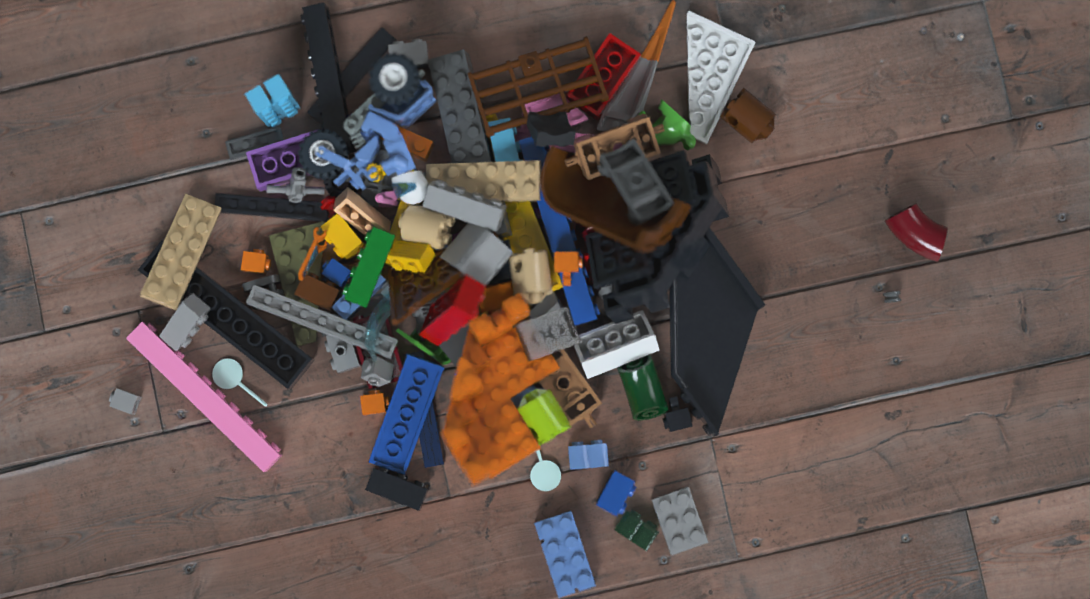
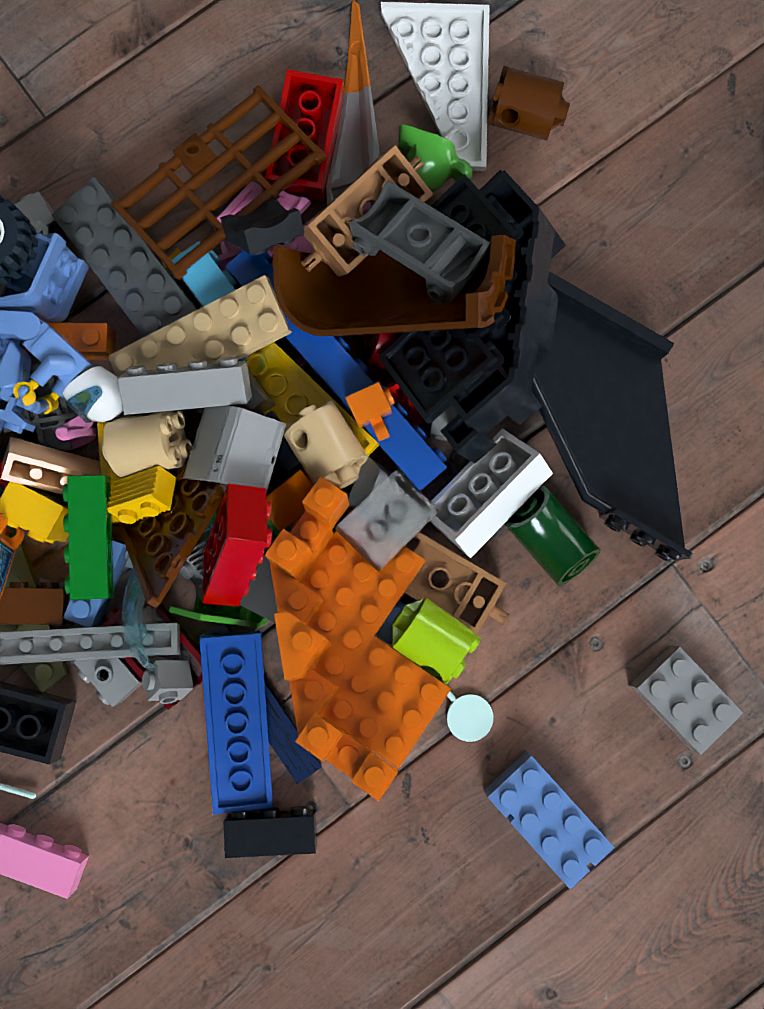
camera: 30 degrees left, 0 degrees up
blue brick [321,258,351,288] -> none
orange brick [360,390,390,415] -> none
medium blue brick [568,440,609,470] -> none
blue brick [595,470,636,516] -> none
clear green brick [614,509,659,551] -> none
black brick [662,396,693,432] -> none

